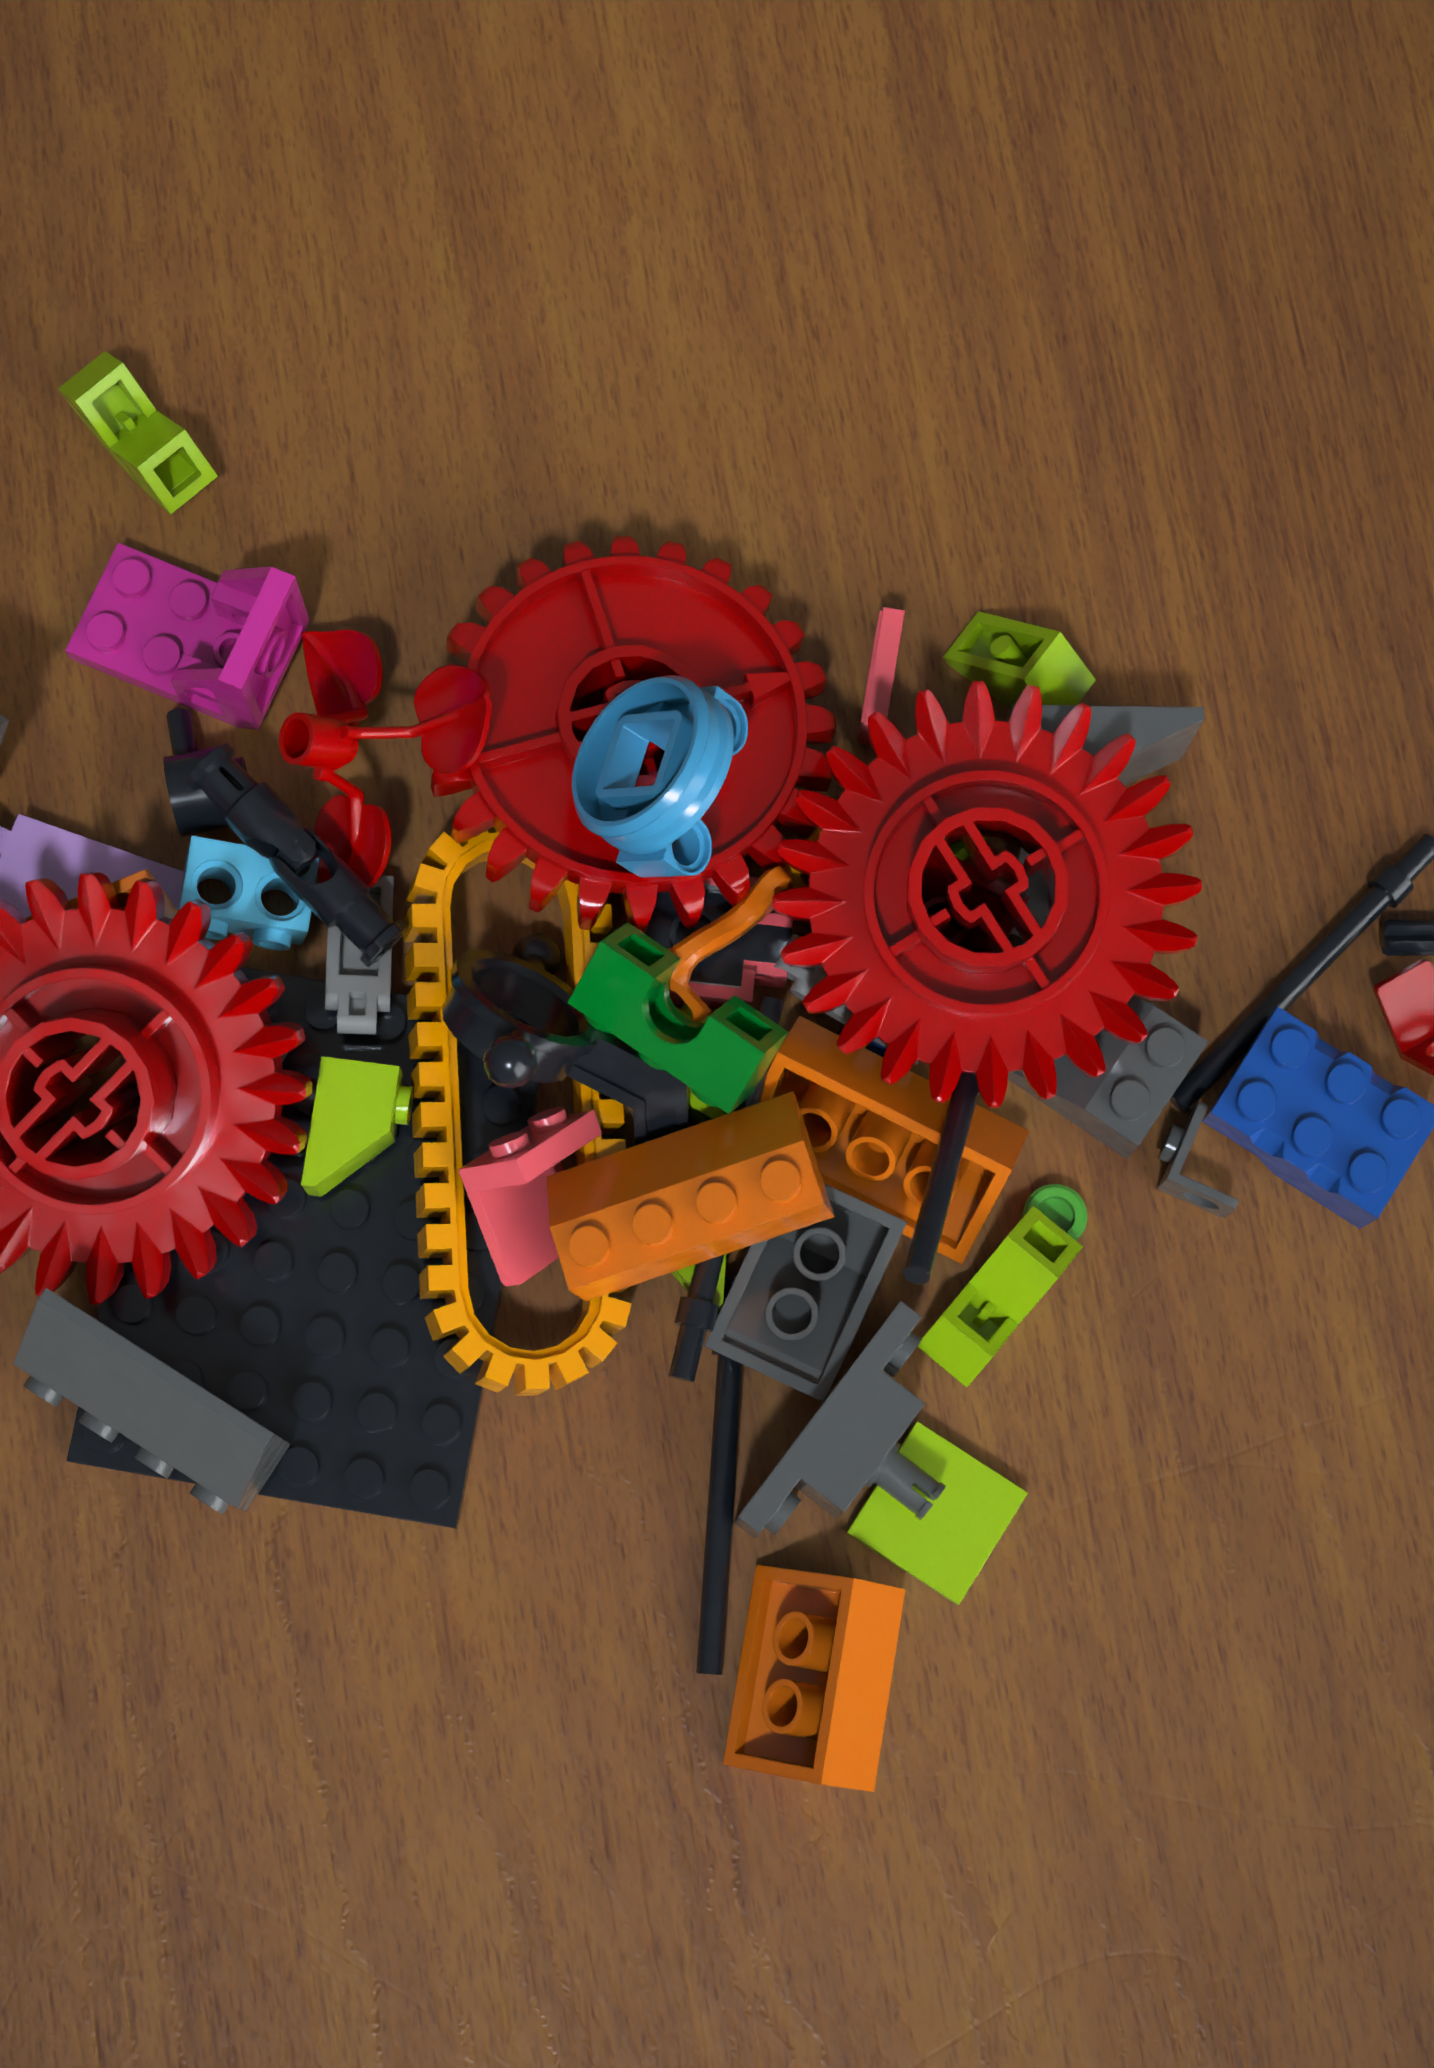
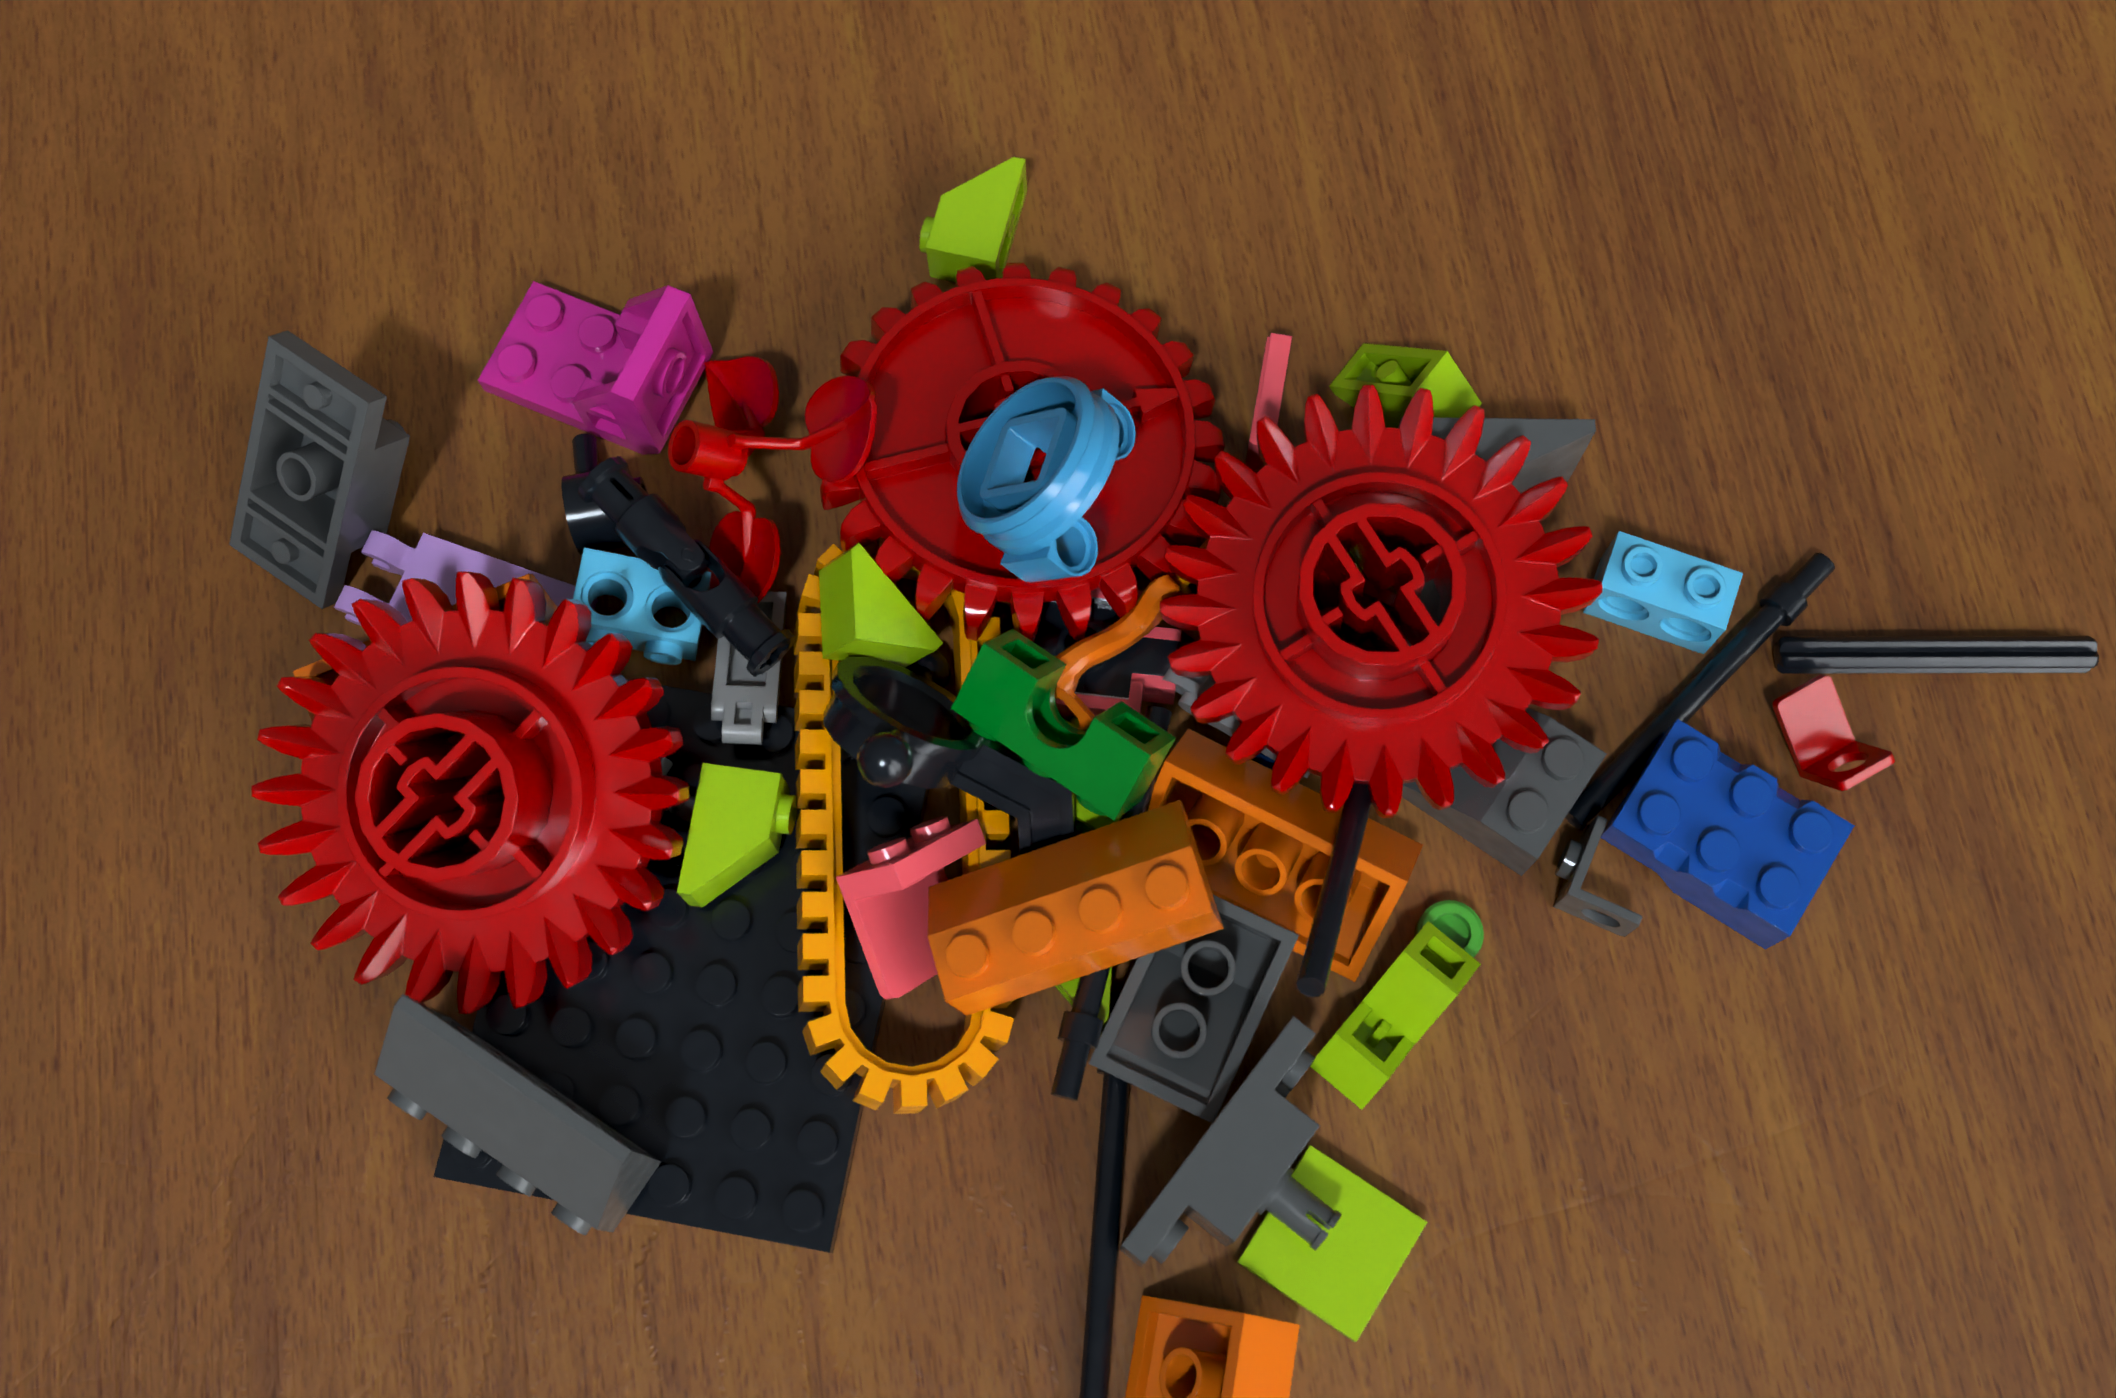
camera: 10 degrees right, 5 degrees down
lime brick [58,351,218,515] -> none
none -> lime slope [819,543,943,668]
none -> lime slope [919,157,1027,282]
none -> medium azure brick [1583,531,1743,654]

